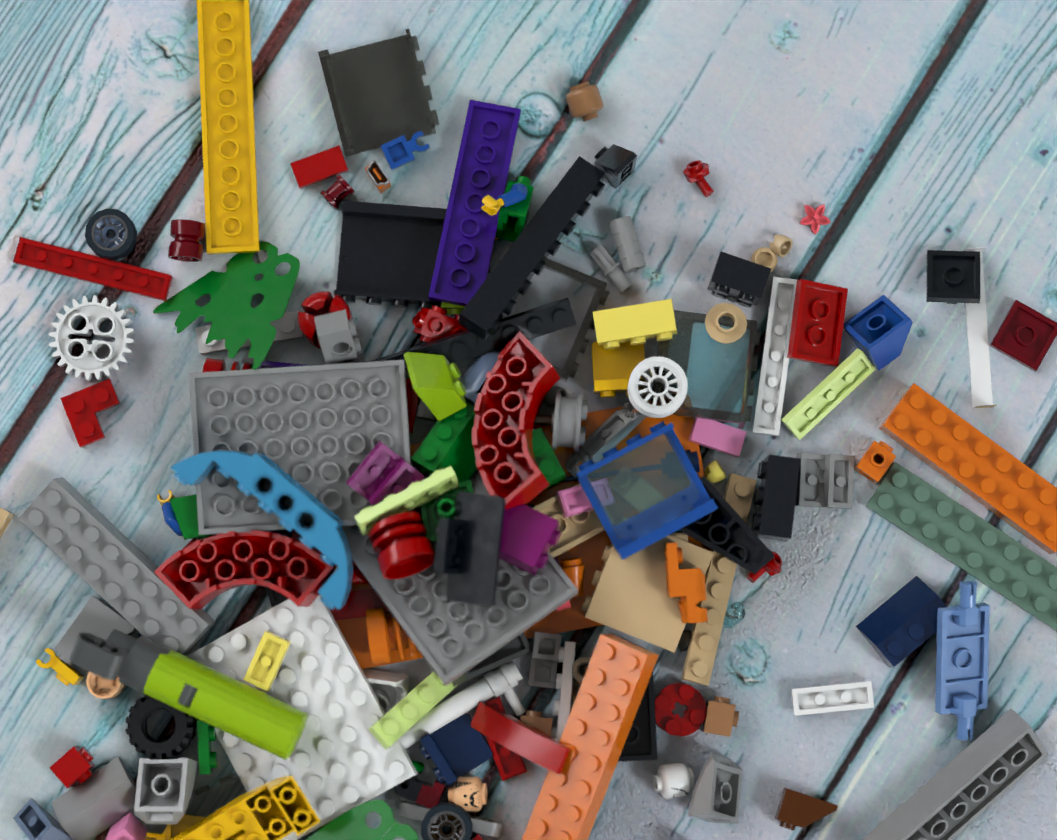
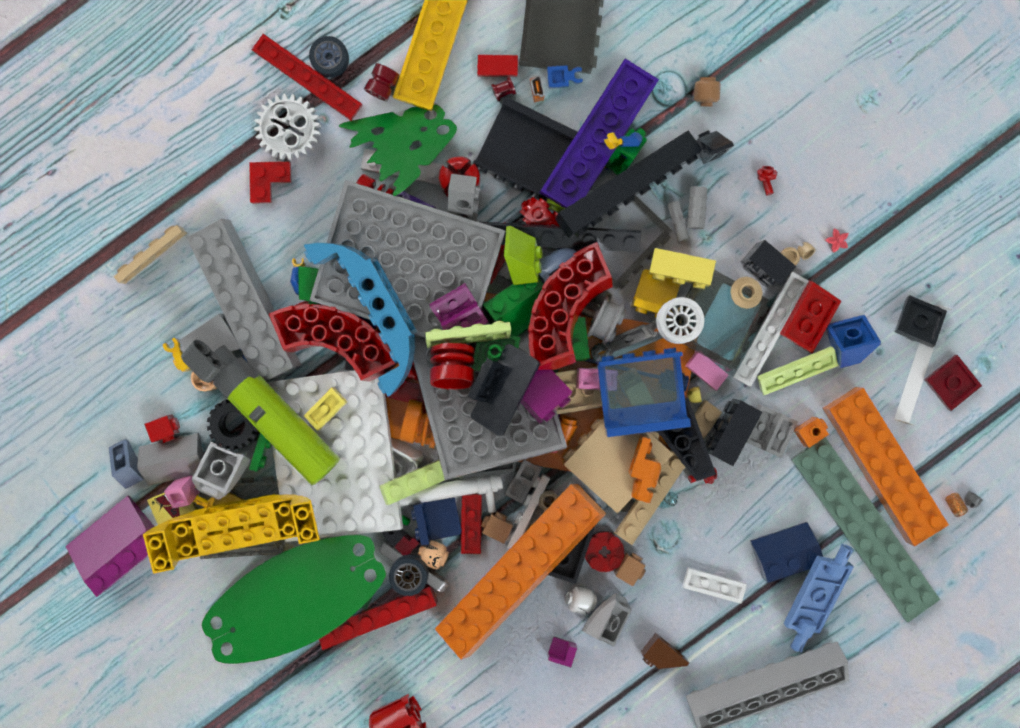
camera: 20 degrees right, 5 degrees up
red slope [470,702,570,774] -> none

